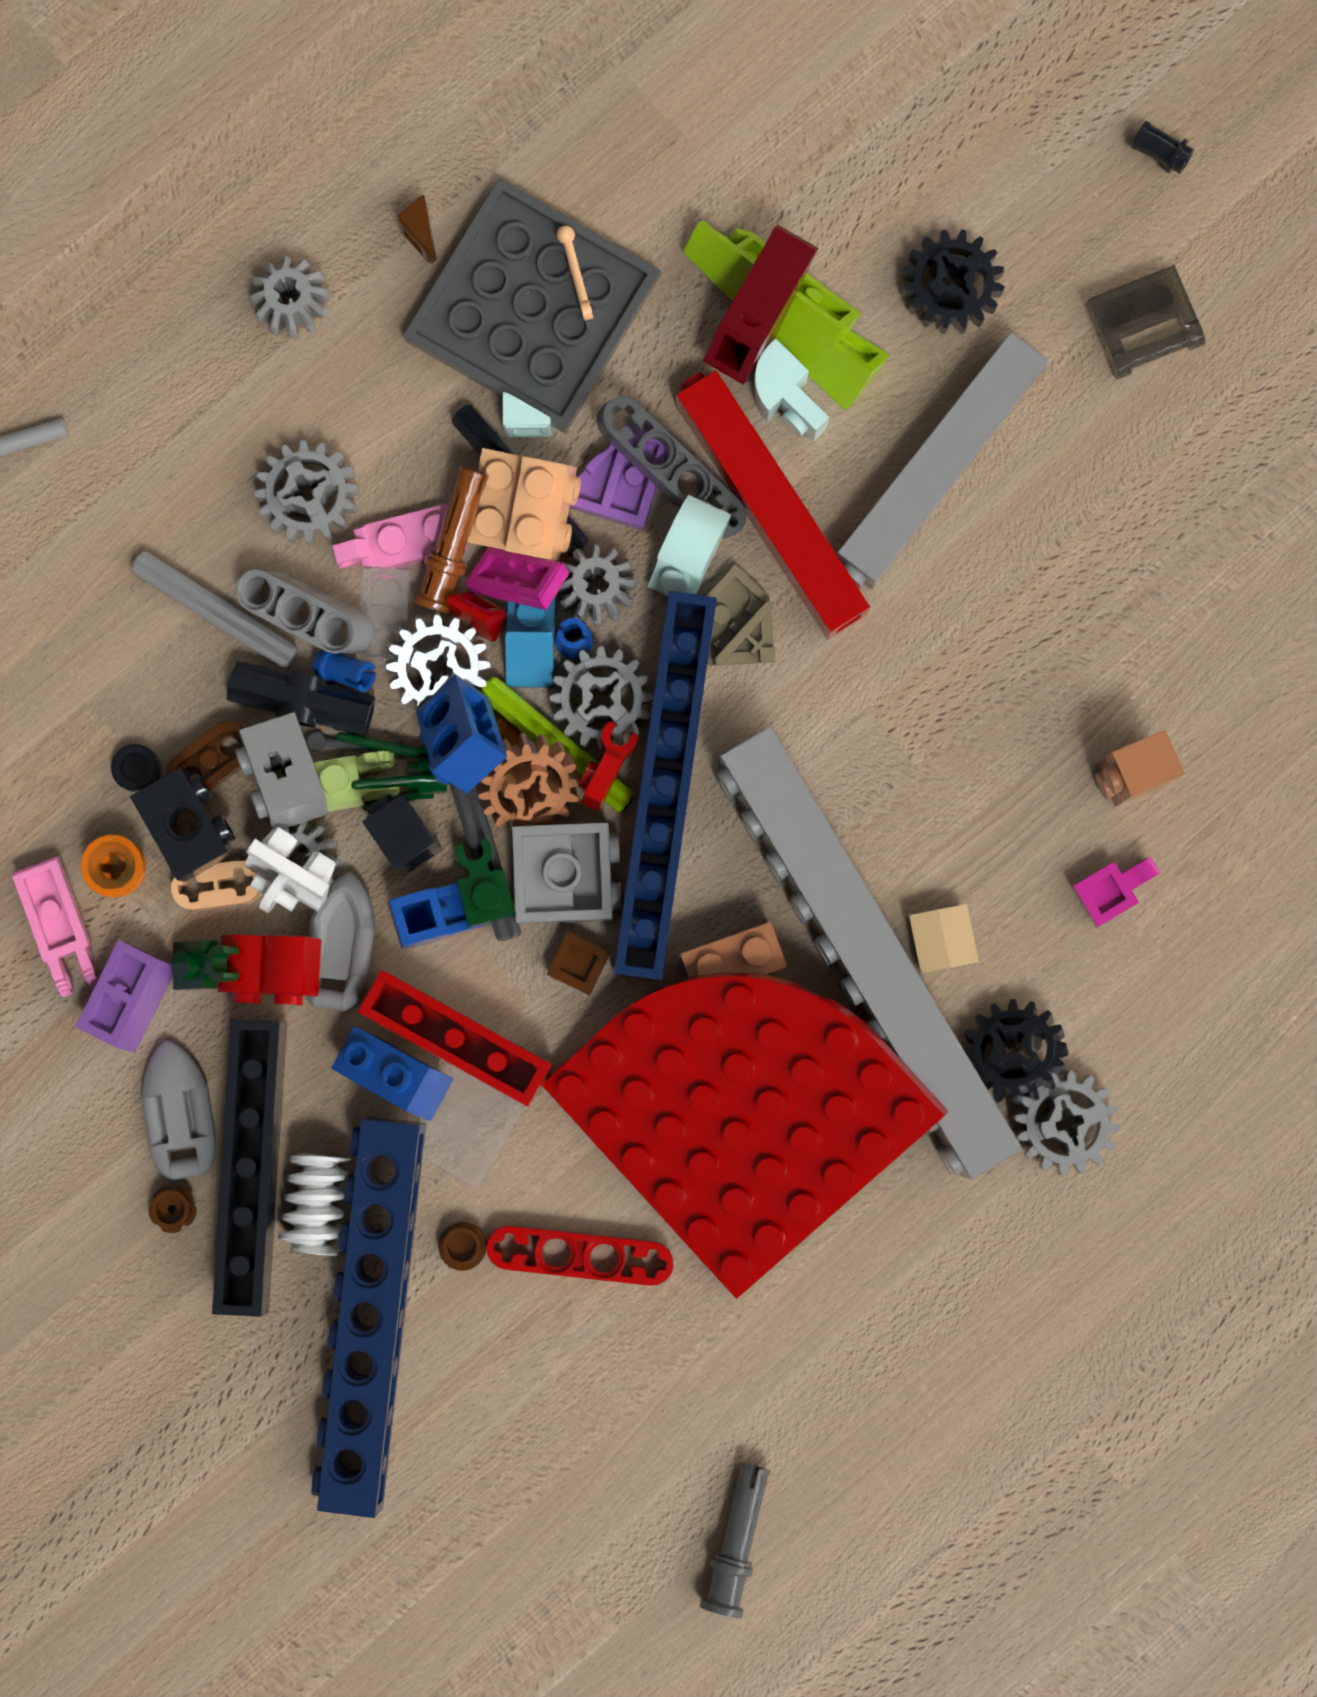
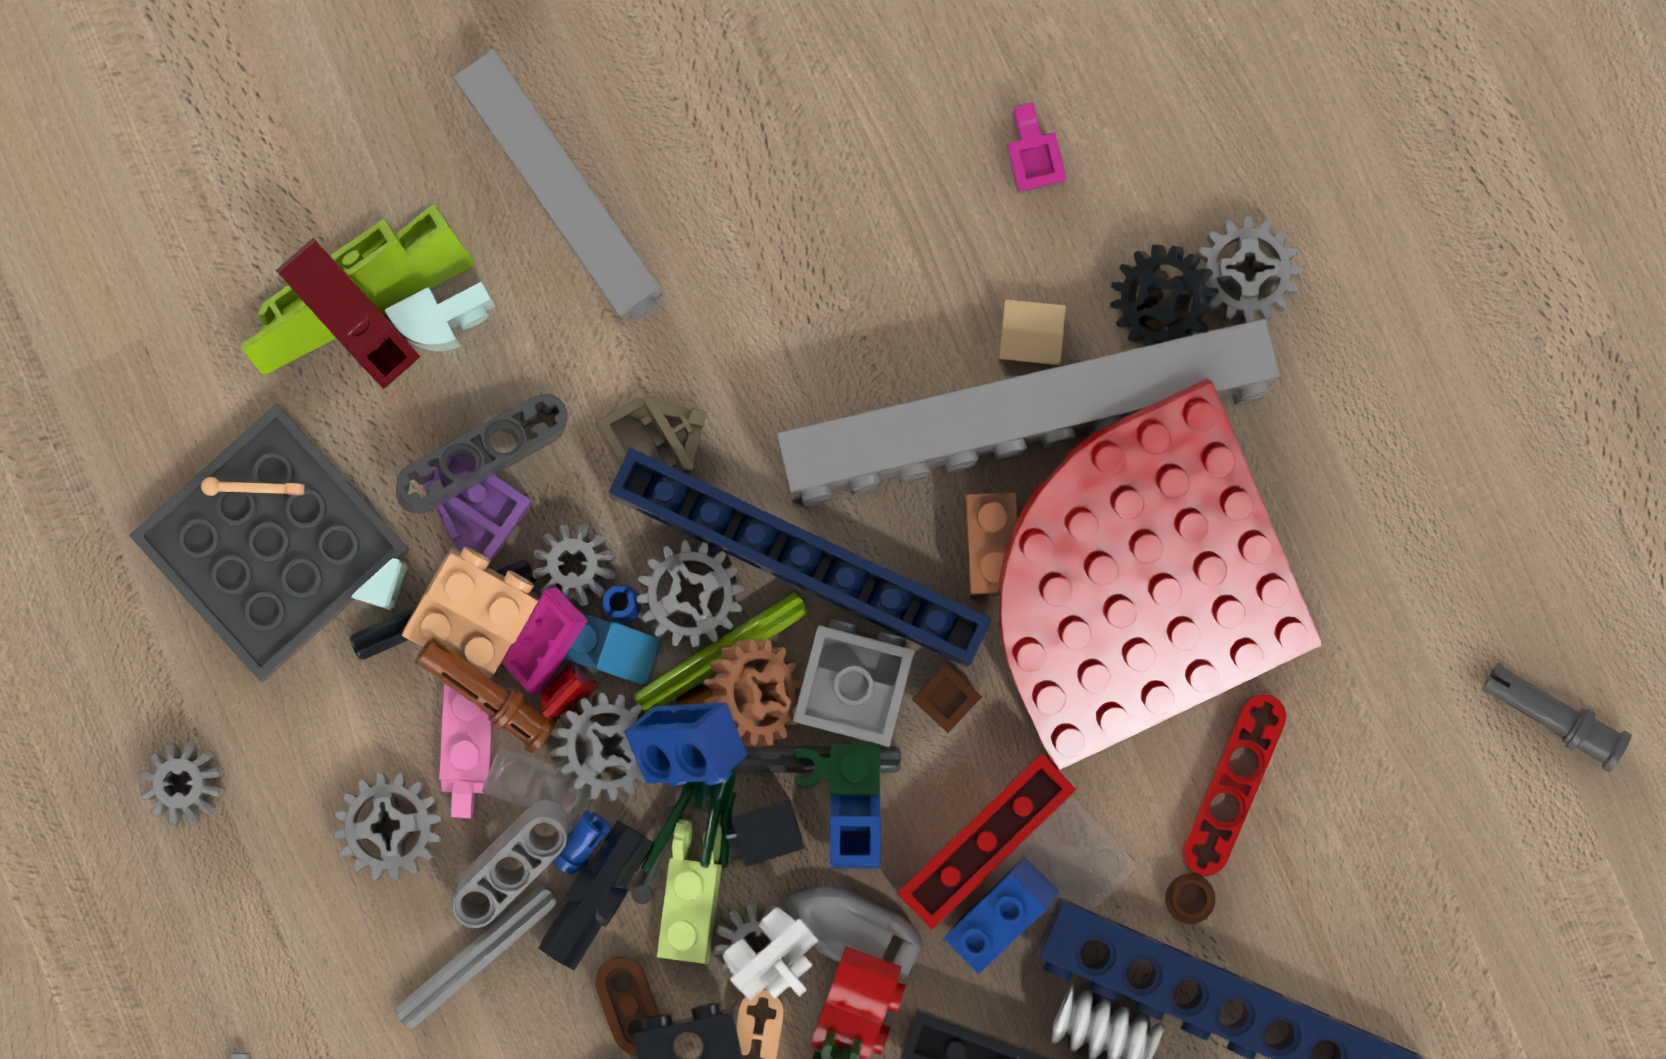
camera: 70 degrees left, 0 degrees up
light grey brick [235,712,328,830] -> none
reddish brown slope [397,195,437,264] -> none
red plate [579,721,638,812] -> none
light aqua brick [647,495,731,596] -> none
red brick [676,370,870,640] -> none
black gear [902,229,1005,334] -> none
nougat piece [1095,729,1185,807] -> none

